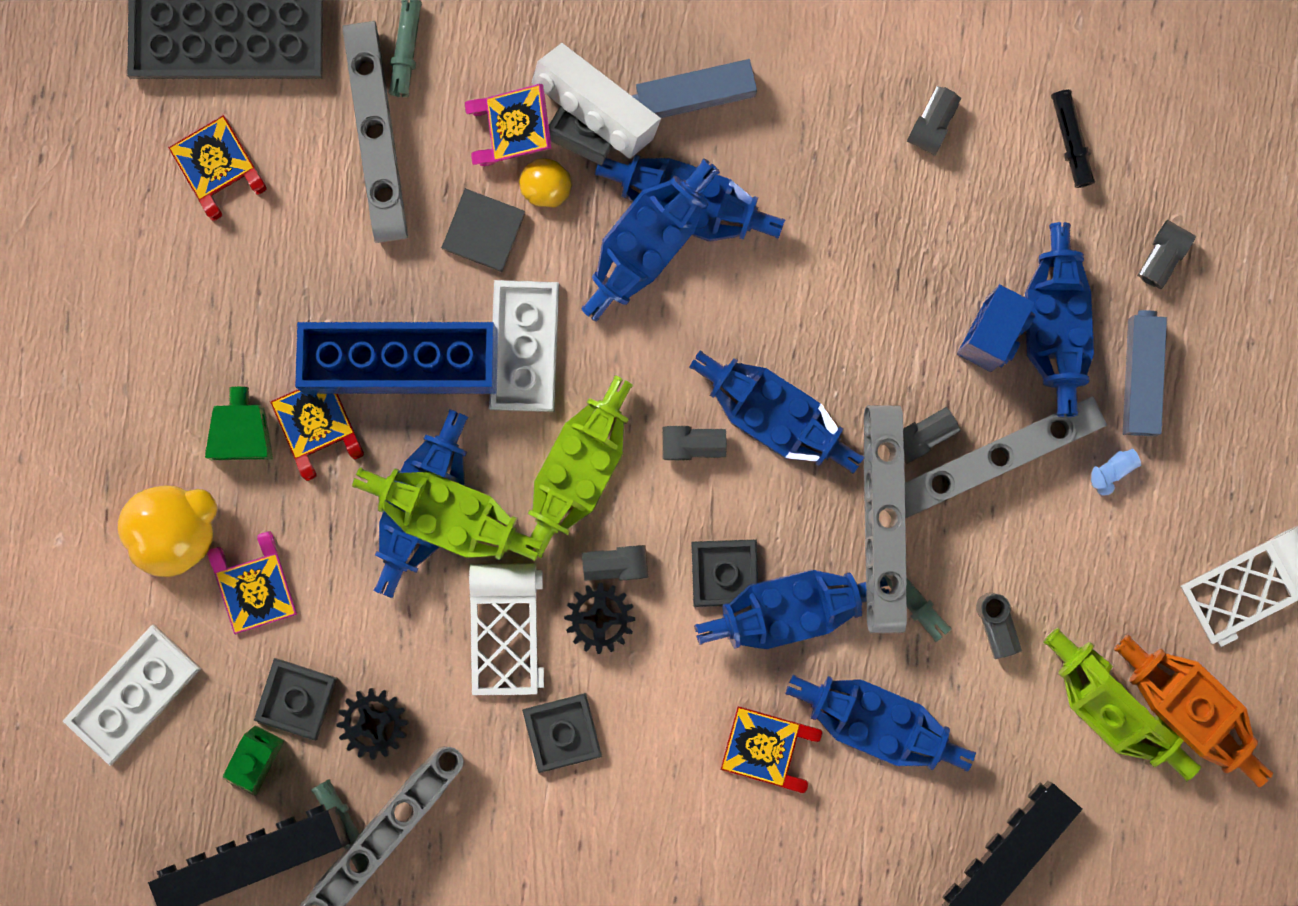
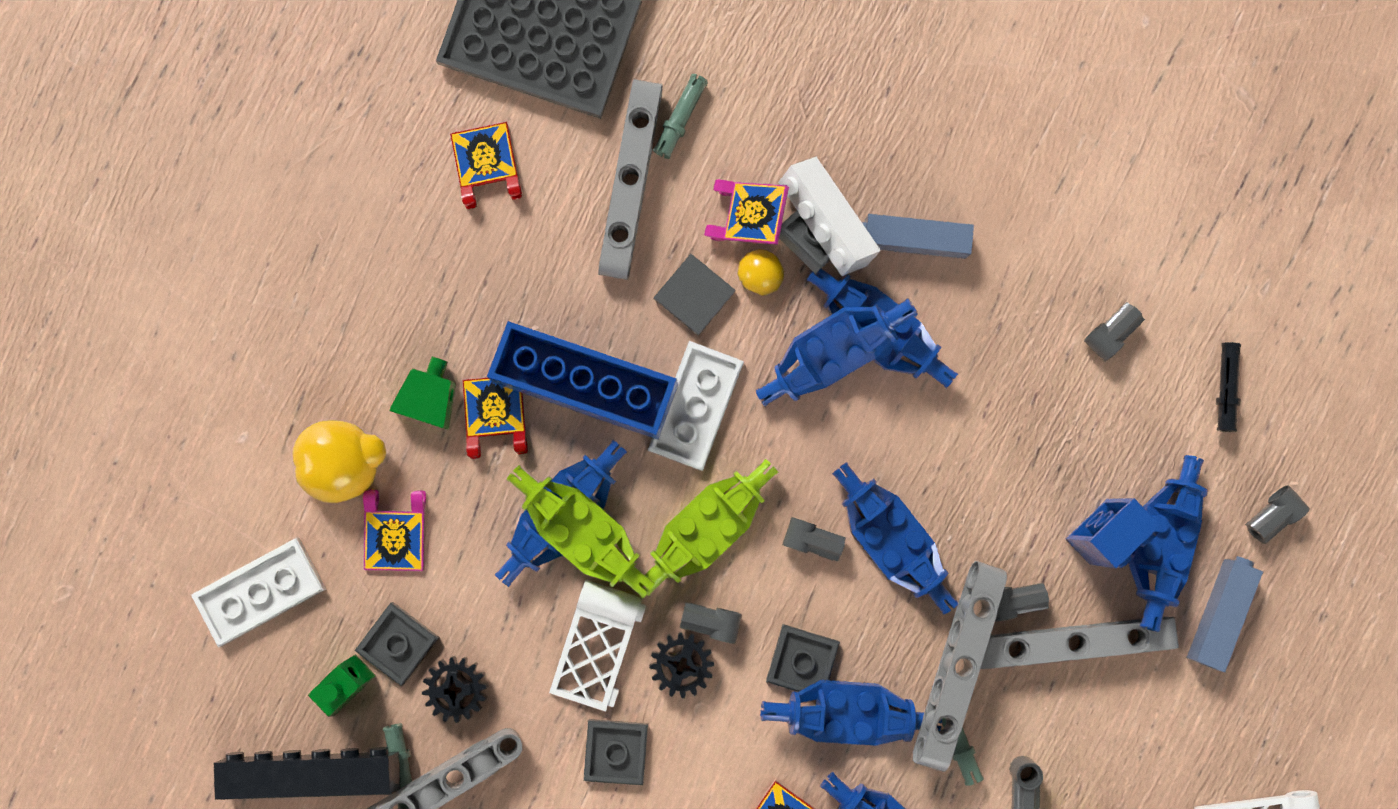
camera: 15 degrees right, 0 degrees up
light blue arm [1091,449,1141,496] -> none

